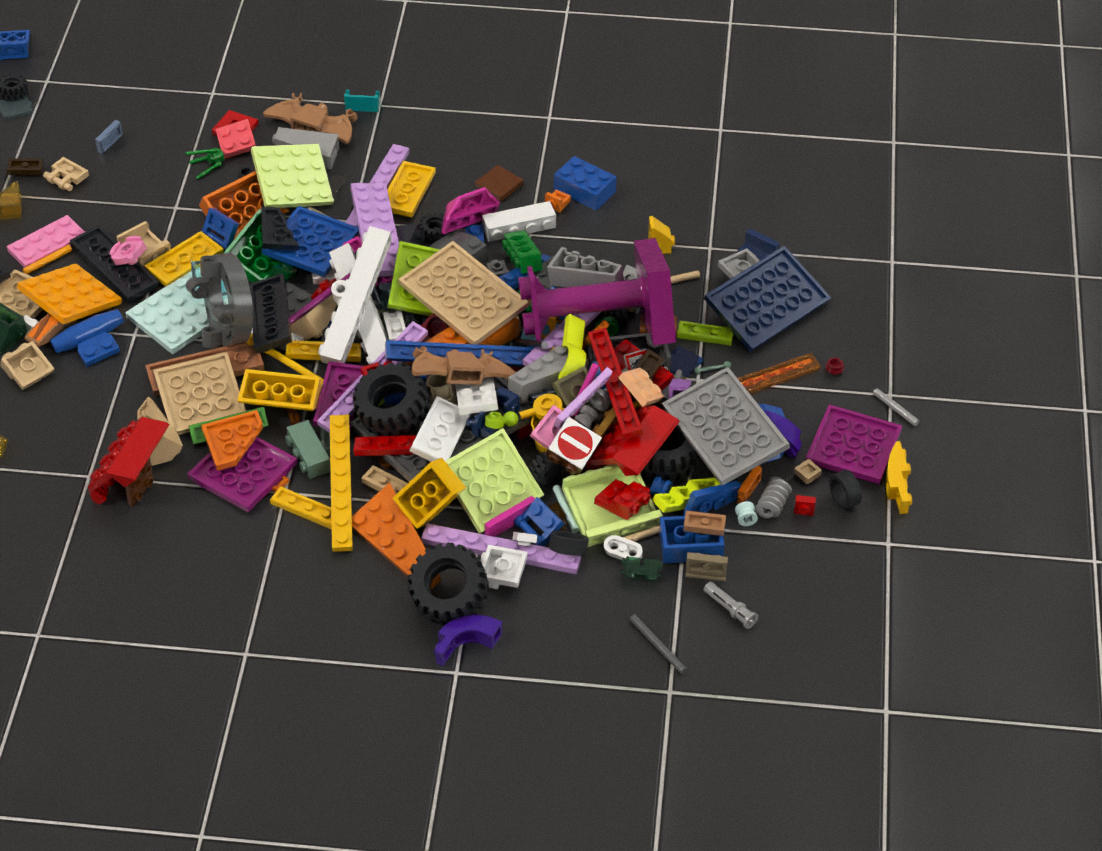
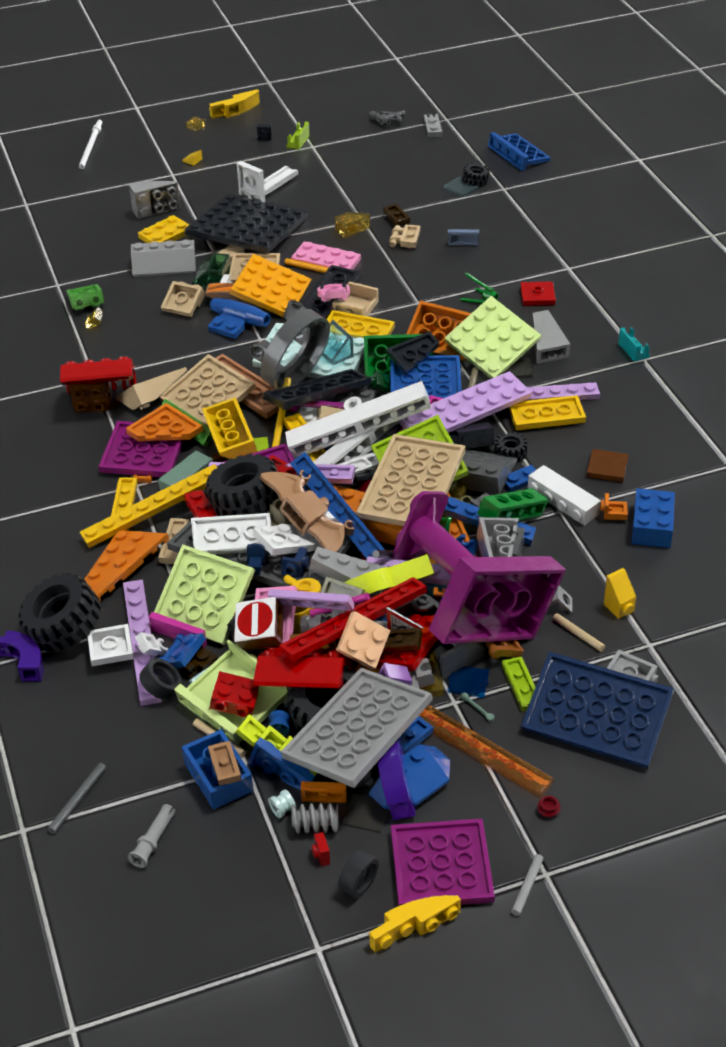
camera: 65 degrees right, 5 degrees down
blue plate [202,208,239,251] -> none
coral plate [215,119,256,159] -> none
medium nougat torso [263,93,358,144] -> none
yellow brick [392,457,466,529] -> none
dark pink wedge [442,187,500,234] -> none
lime plate [485,411,518,429] -> none
white plate [604,535,643,563] -> none
clear green hinge [621,556,663,580] -> none
dark tan plate [685,552,728,582] -> none
dark blue panel [738,228,780,260] -> none
tan plate [794,459,822,484] -> none

